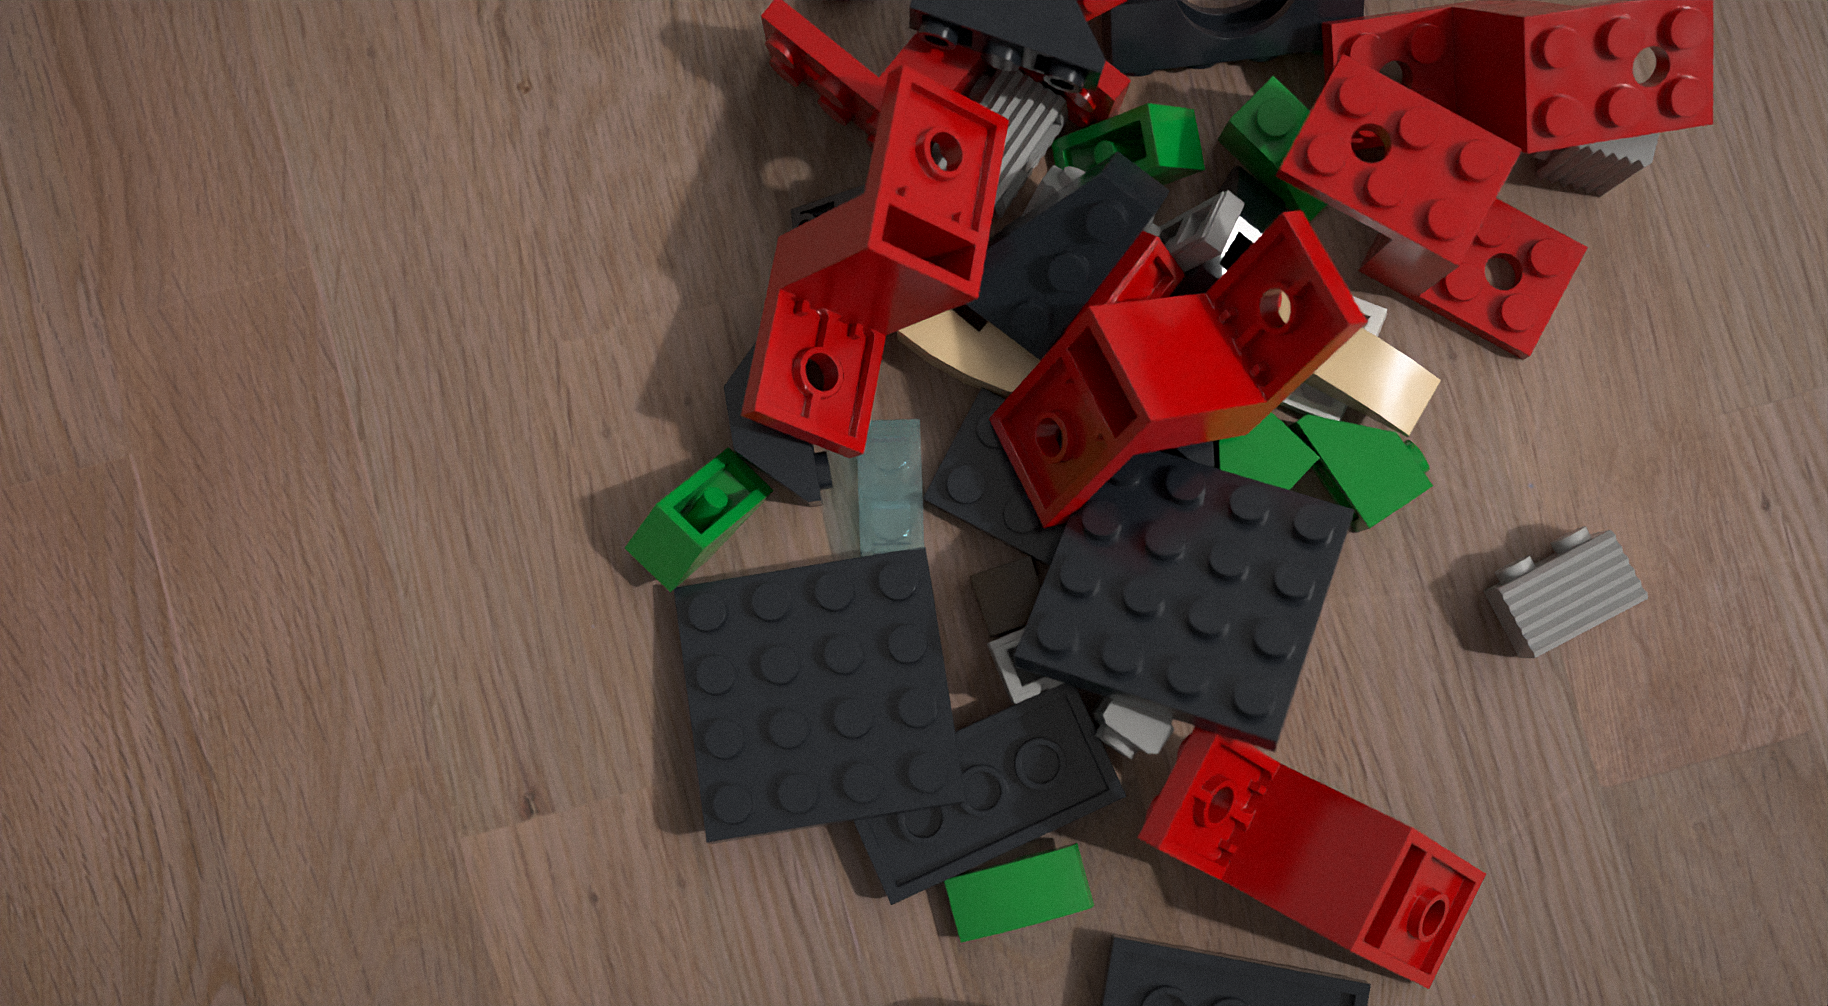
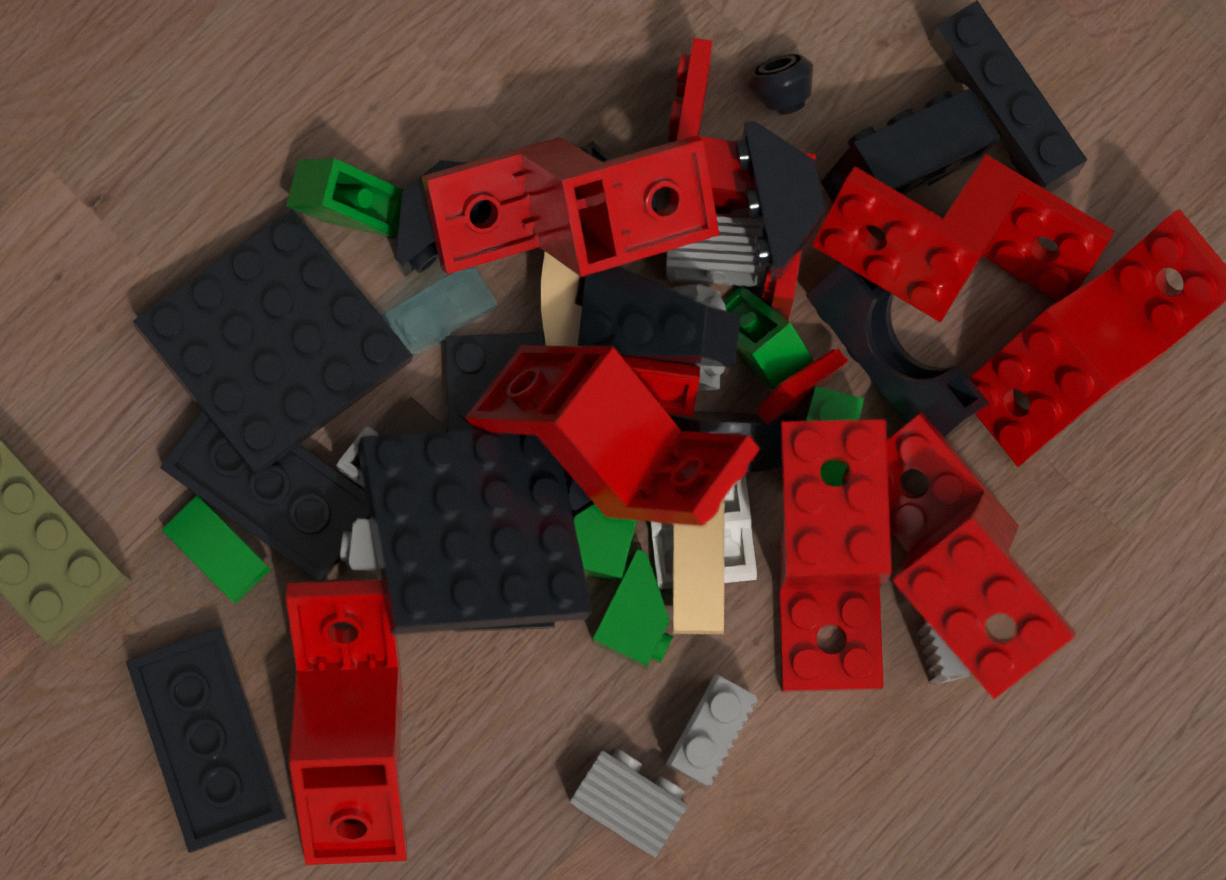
camera: 65 degrees right, 5 degrees down
light grey tile [1158,190,1245,273] -> none
none -> light grey brick [666,674,758,788]
none -> red tile [756,348,849,425]

